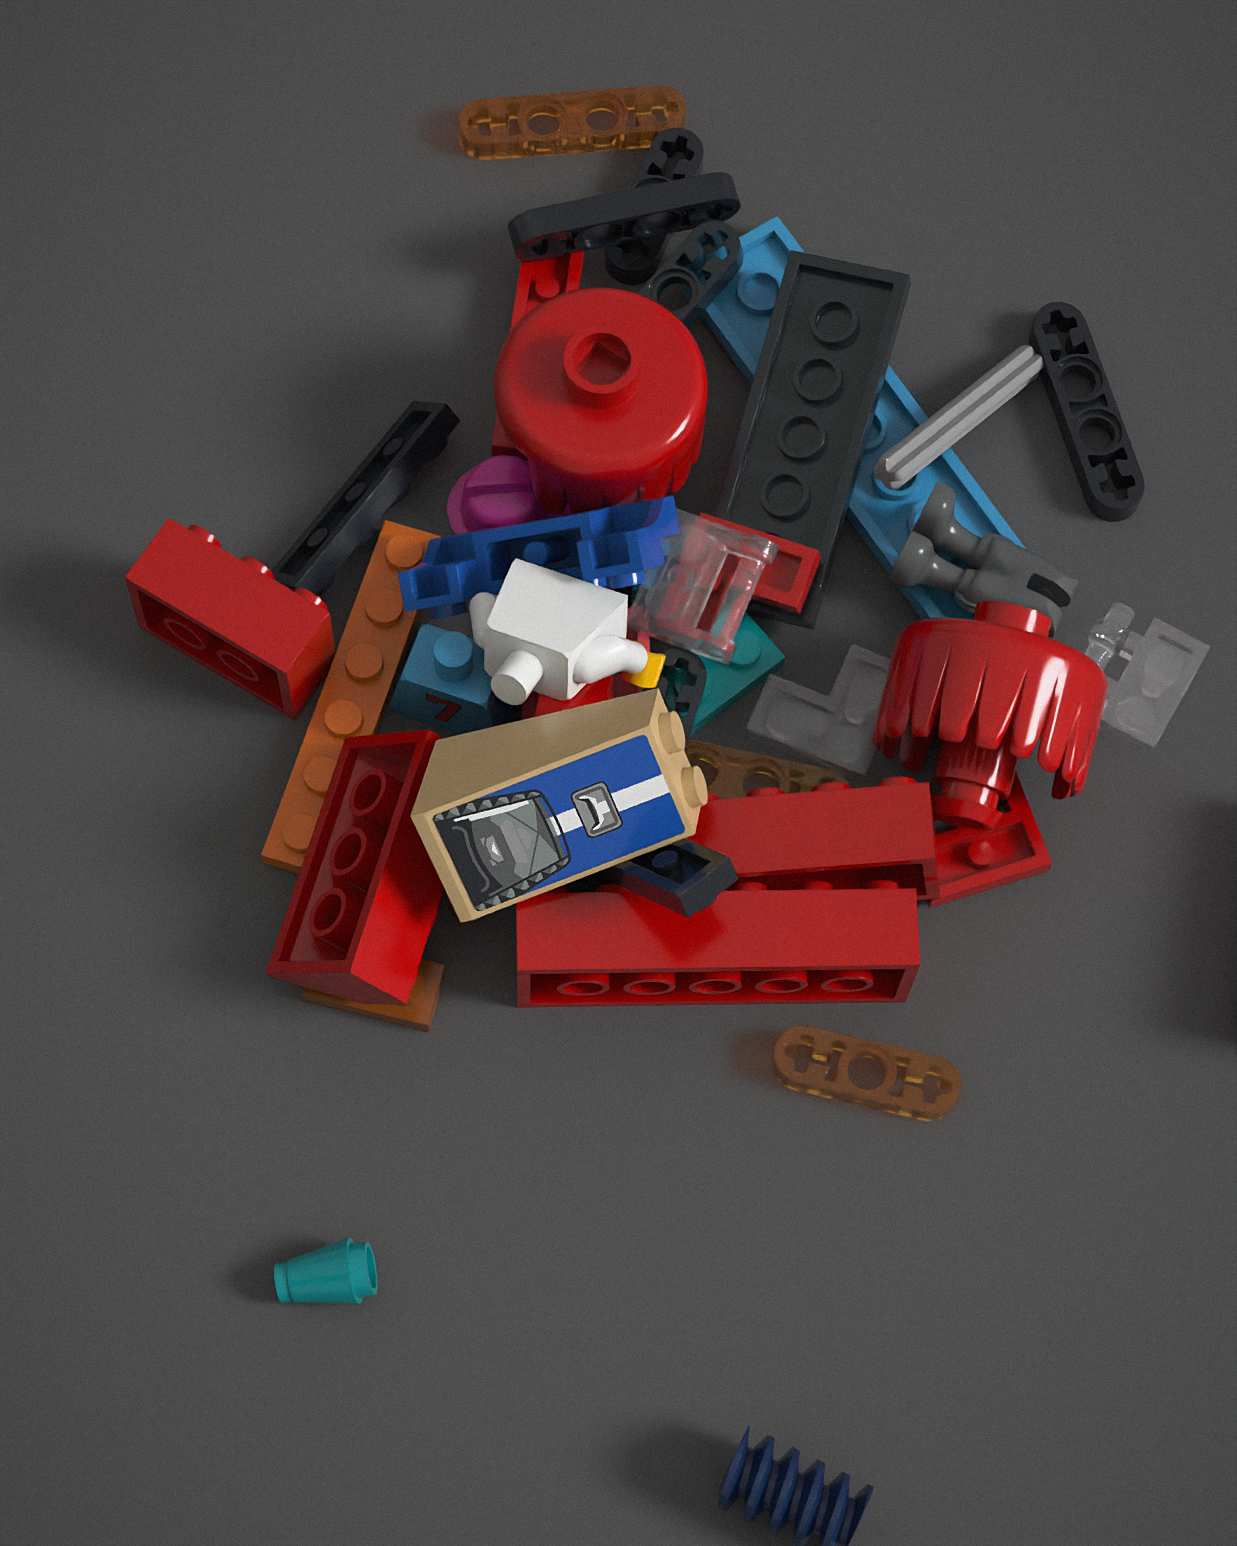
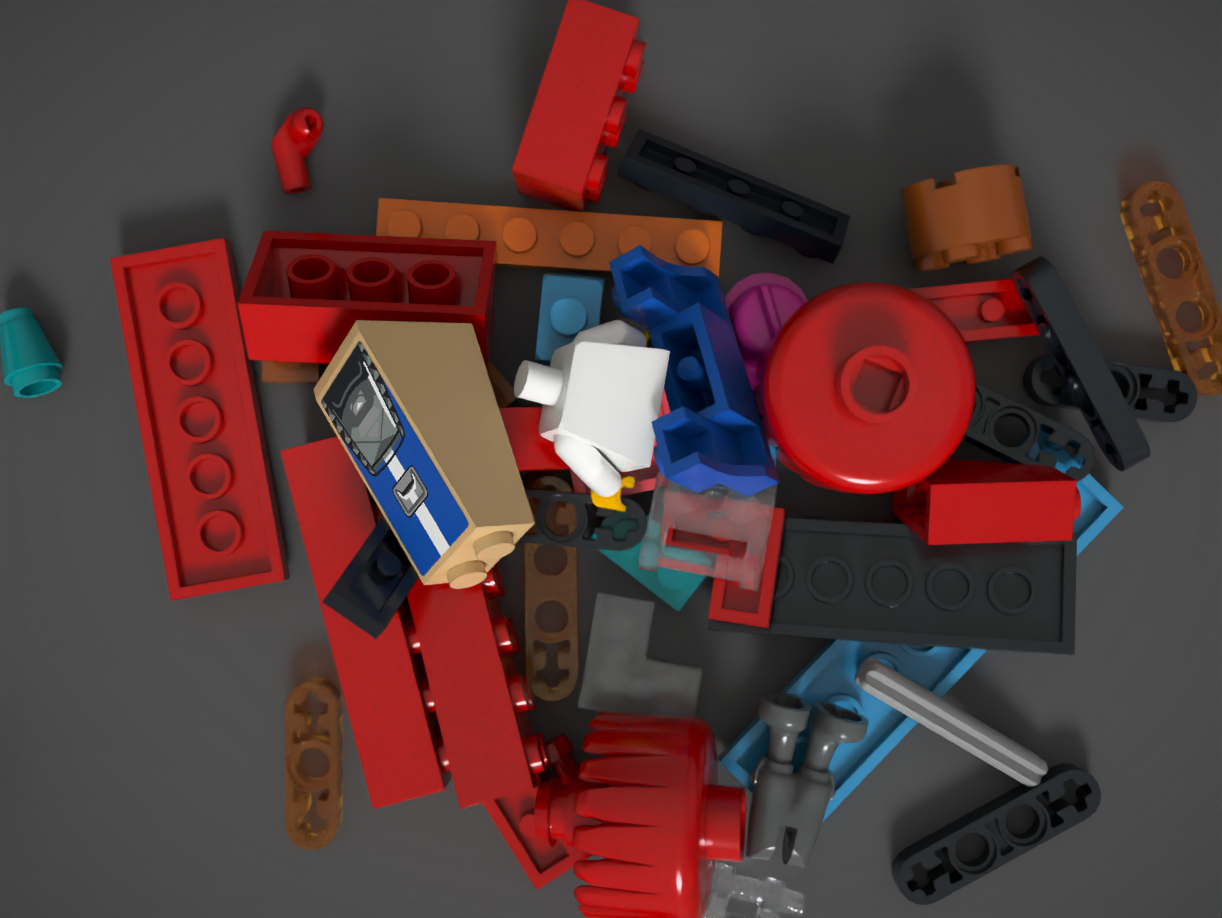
camera: 80 degrees right, 20 degrees up
none -> red plate [110,238,290,601]
none -> red arm [271,107,324,195]
none -> red slope [891,459,1081,545]
none -> dark orange brick [900,164,1033,273]

